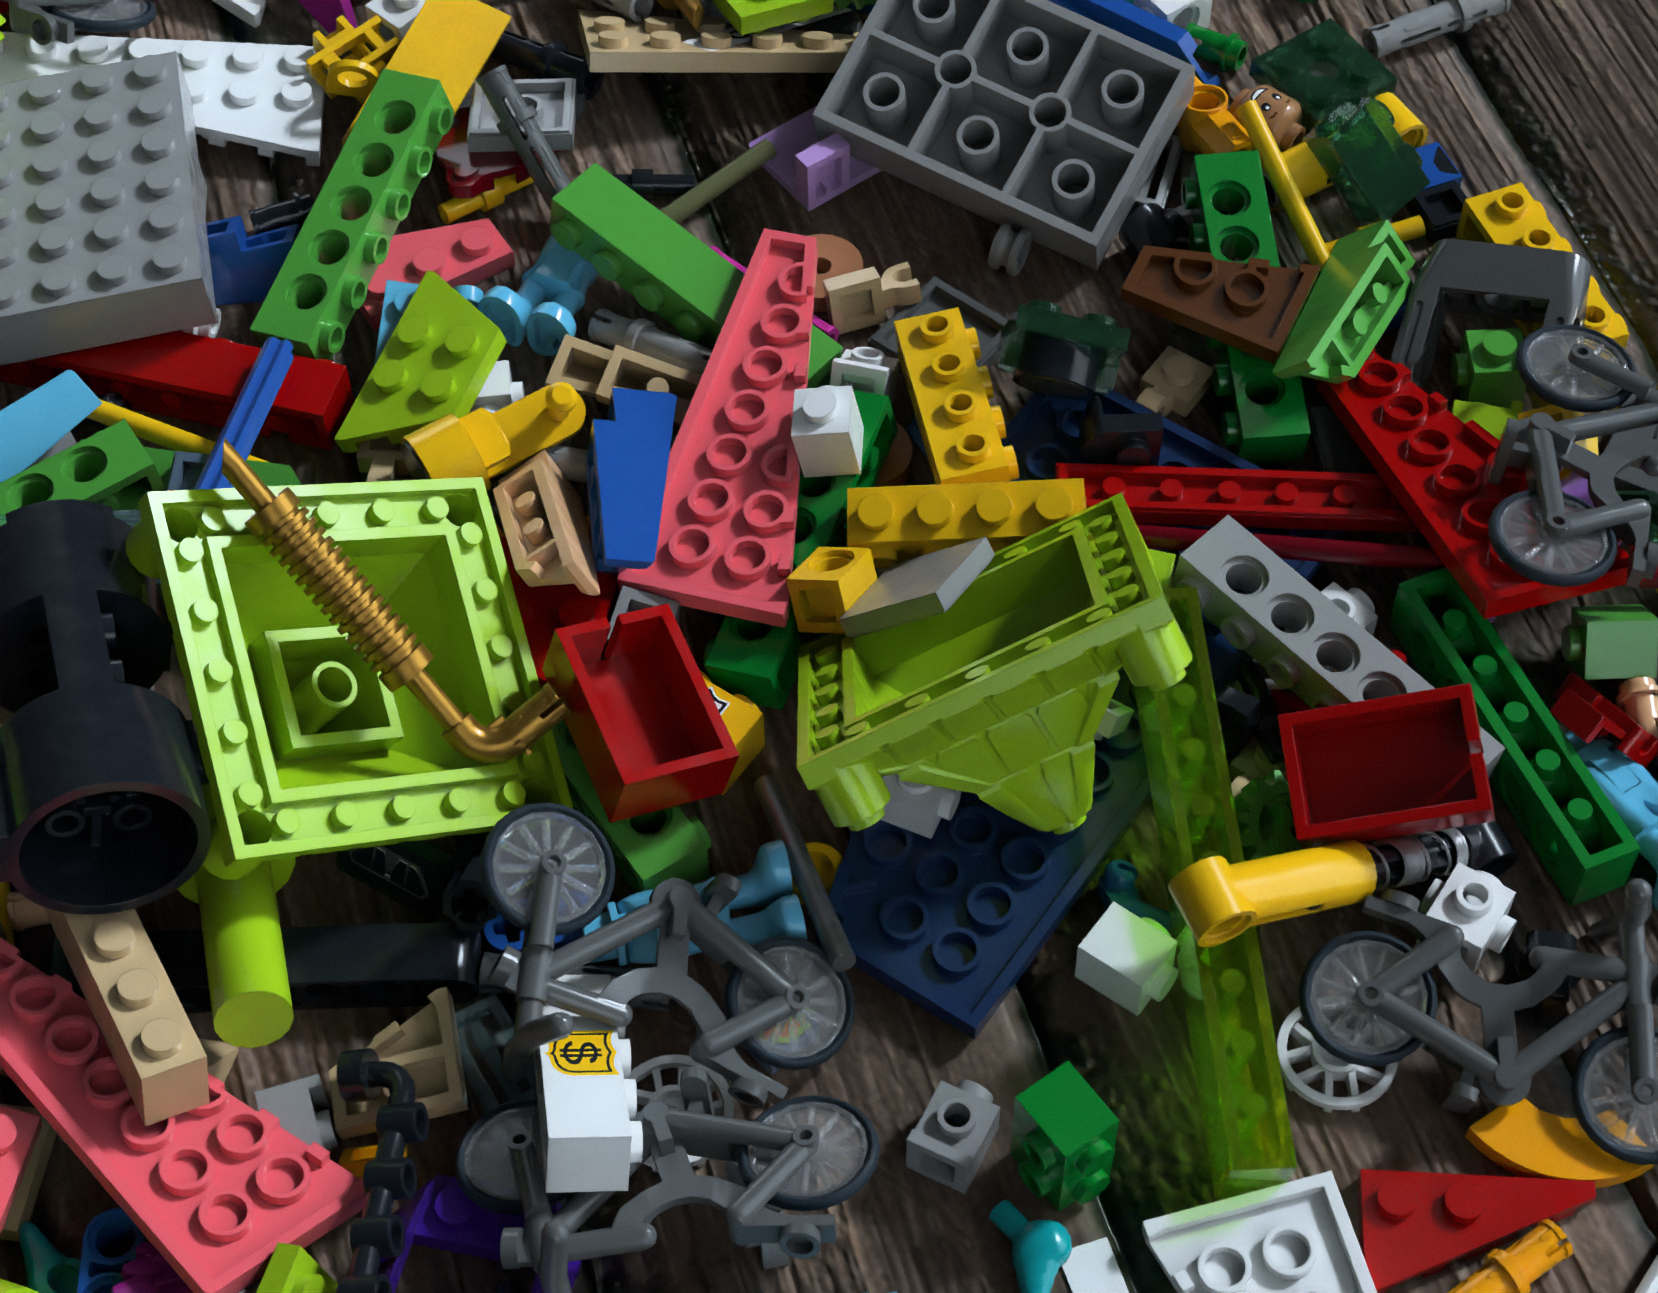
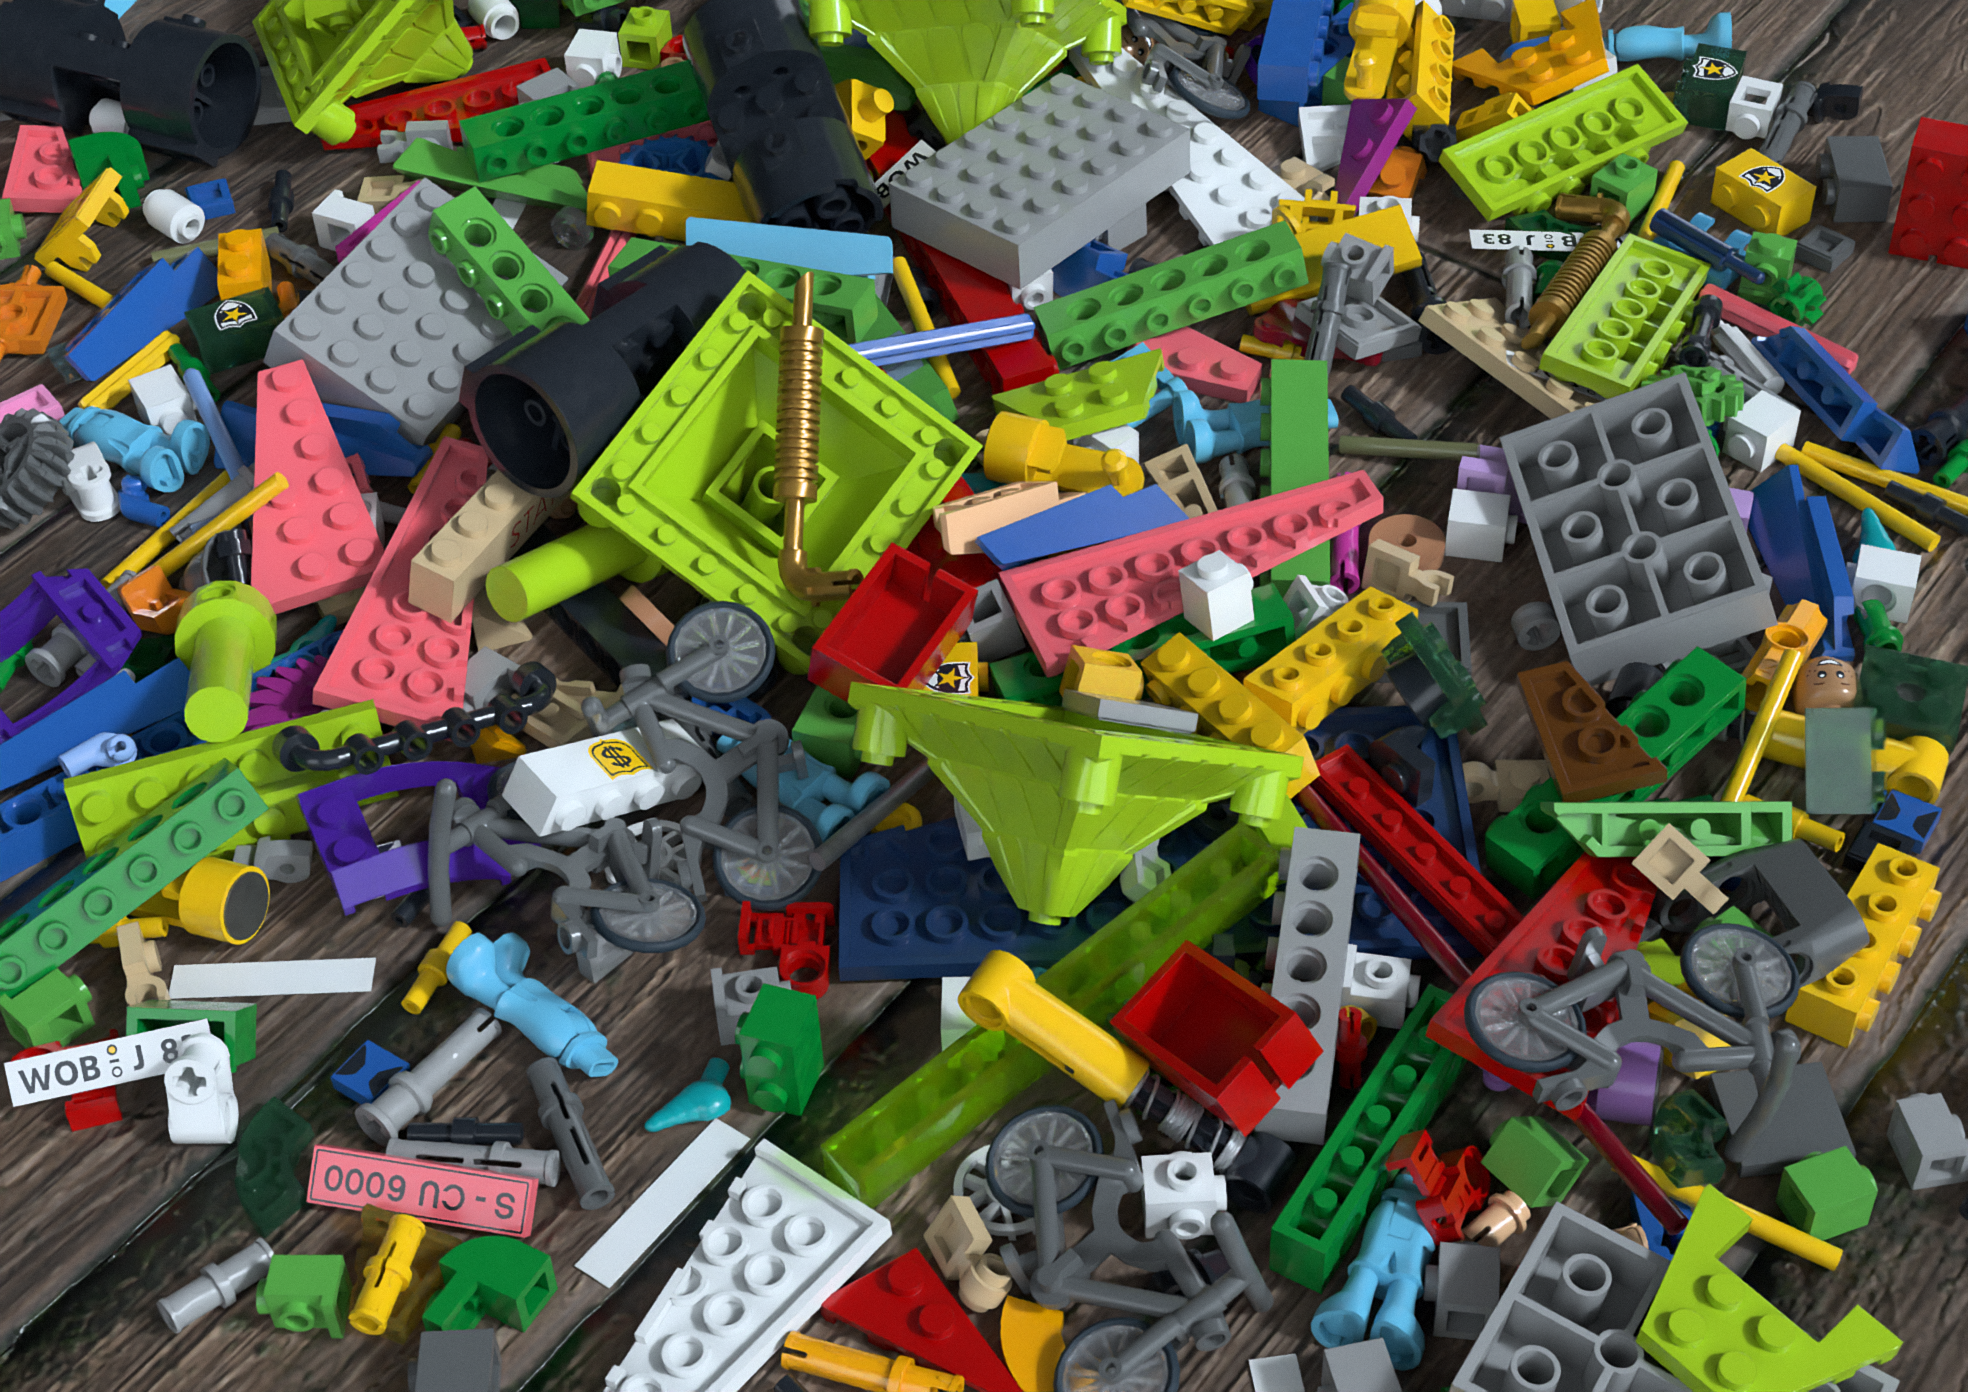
camera: 55 degrees right, 10 degrees down
none -> nougat piece [619,584,684,646]
none -> red piece [738,901,835,999]
none -> tan plate [923,1195,1012,1312]
none -> tan plate [1270,156,1335,201]
none -> light grey brick [1321,233,1394,306]
none -> white brick [1444,489,1518,562]
none -> tan plate [1632,823,1729,915]

